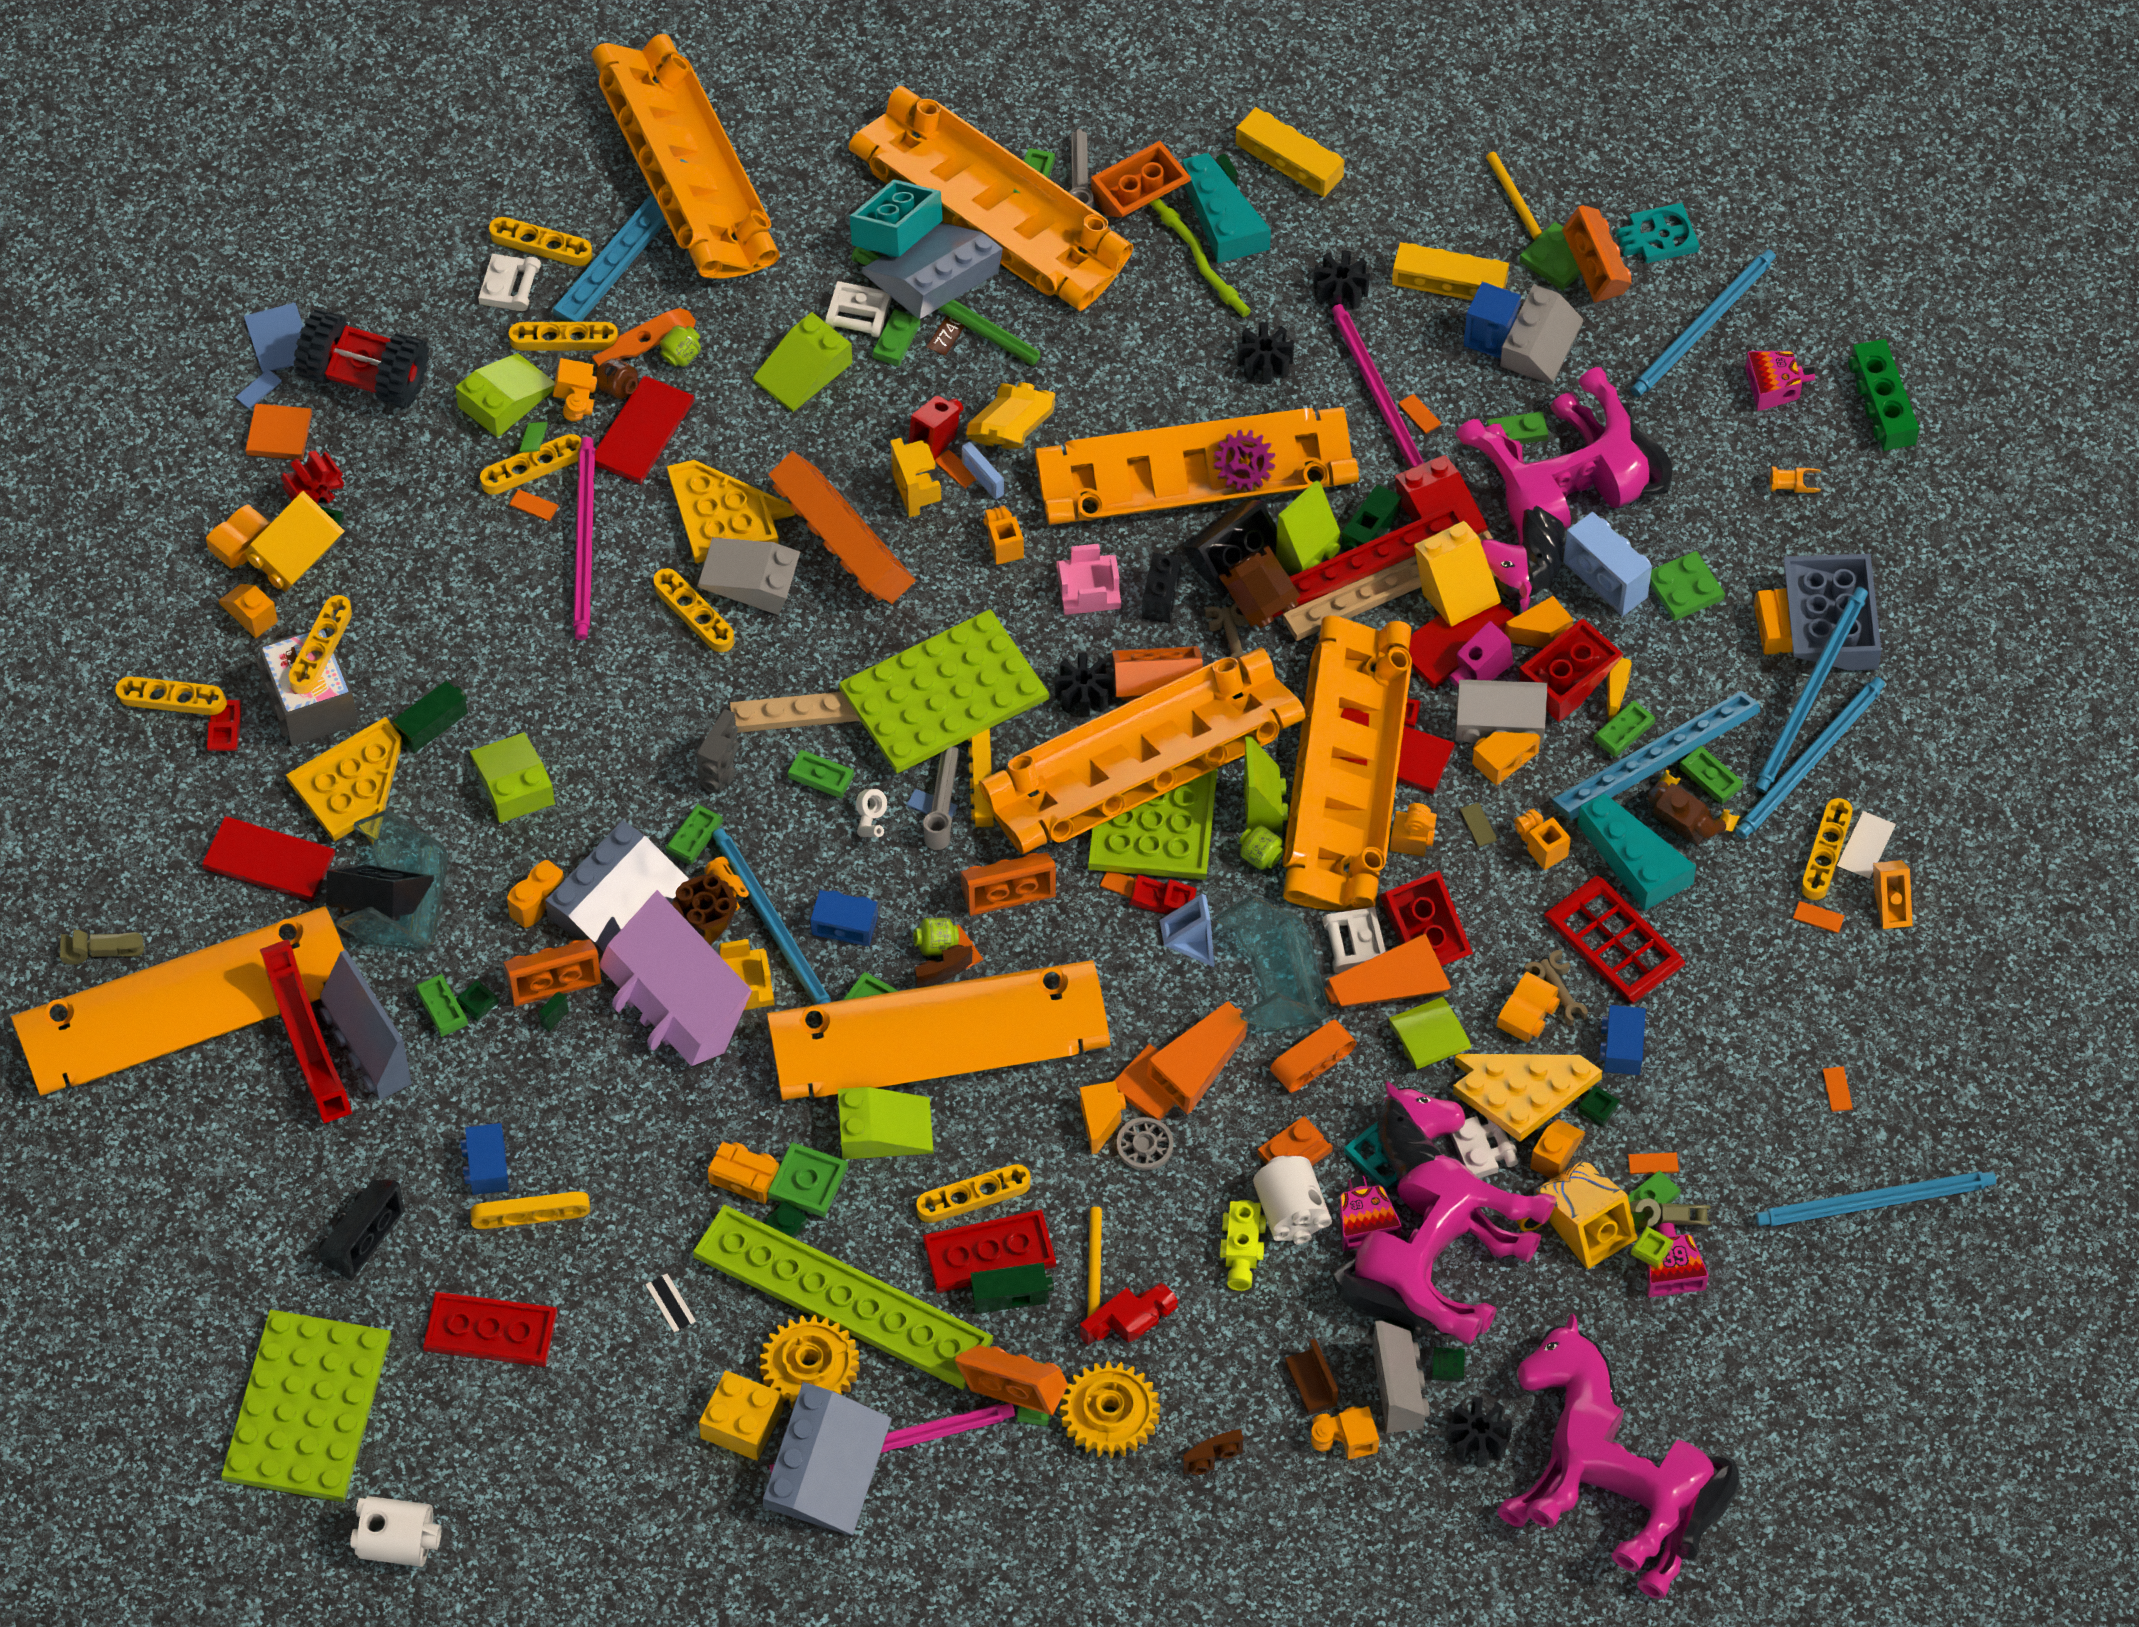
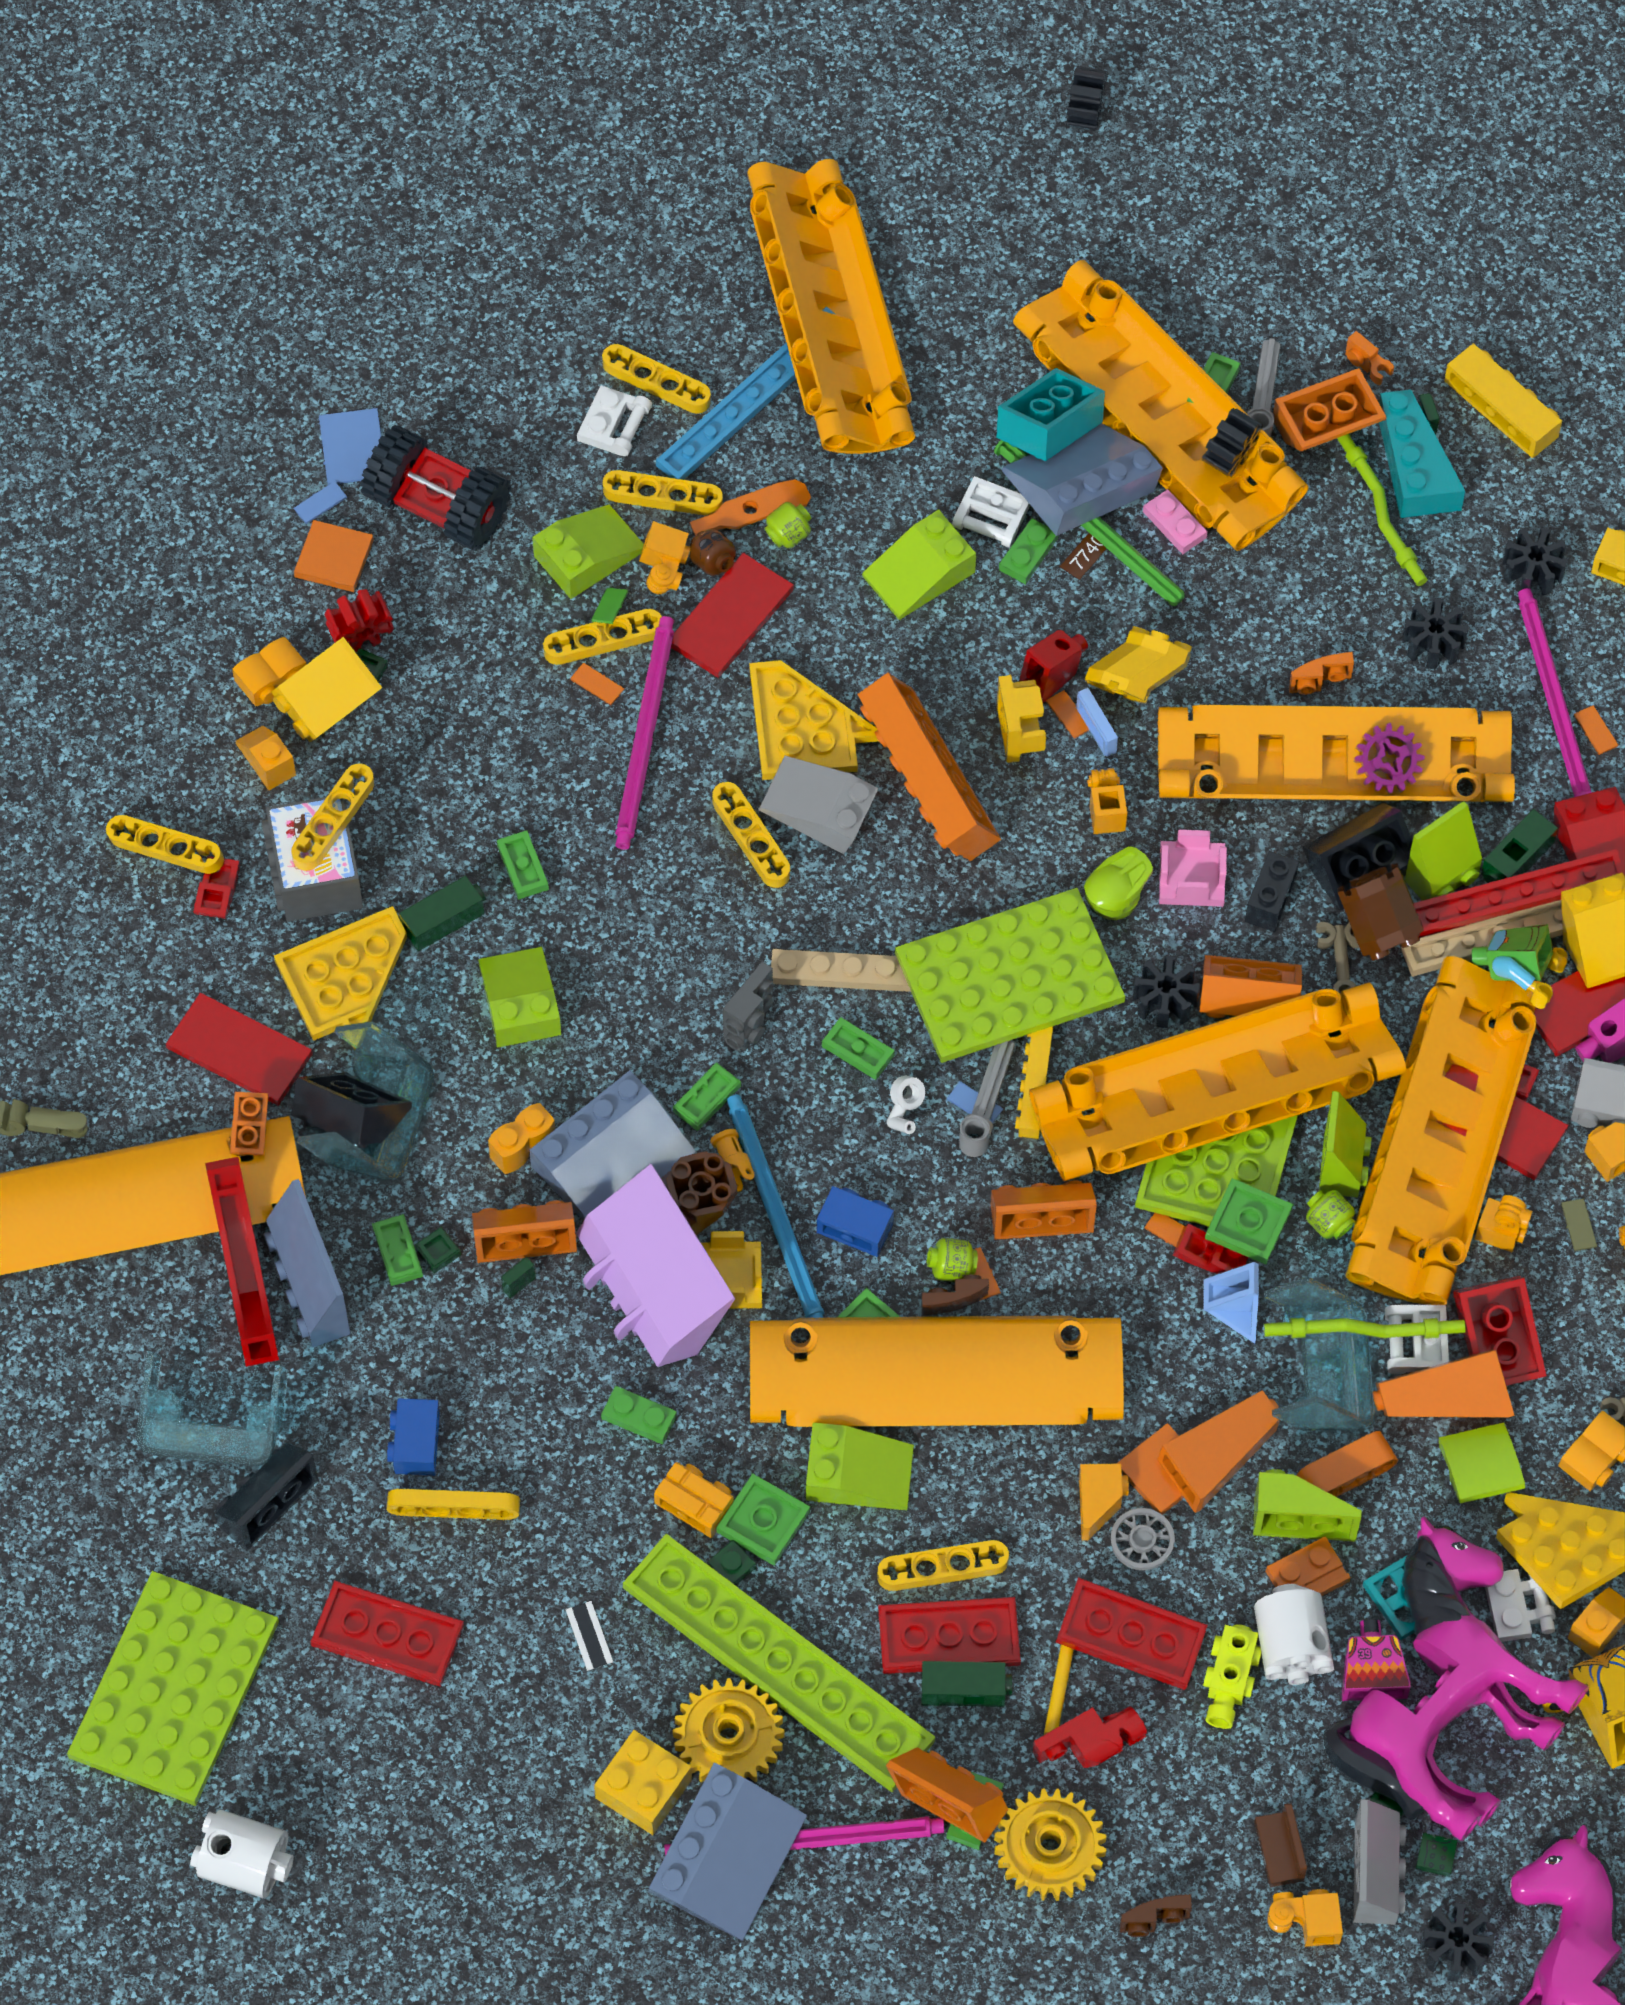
camera: 10 degrees right, 5 degrees up
none -> clear light blue windscreen [136,1351,289,1466]
none -> orange slope [230,1092,268,1156]
none -> bright green plate [497,830,549,900]
none -> bright green plate [601,1386,677,1445]
none -> red tile [1056,1577,1208,1690]
none -> lime helmet [1084,847,1153,920]
none -> bright pink plate [1143,489,1207,555]
none -> black gear [1202,408,1263,477]
none -> bright green plate [1205,1178,1293,1265]
none -> lime slope [1253,1469,1362,1542]
none -> lime bar [1263,1318,1465,1339]
none -> orange slope [1289,652,1354,695]
none -> orange plate [1345,331,1394,385]
none -> torso [1472,924,1568,1009]

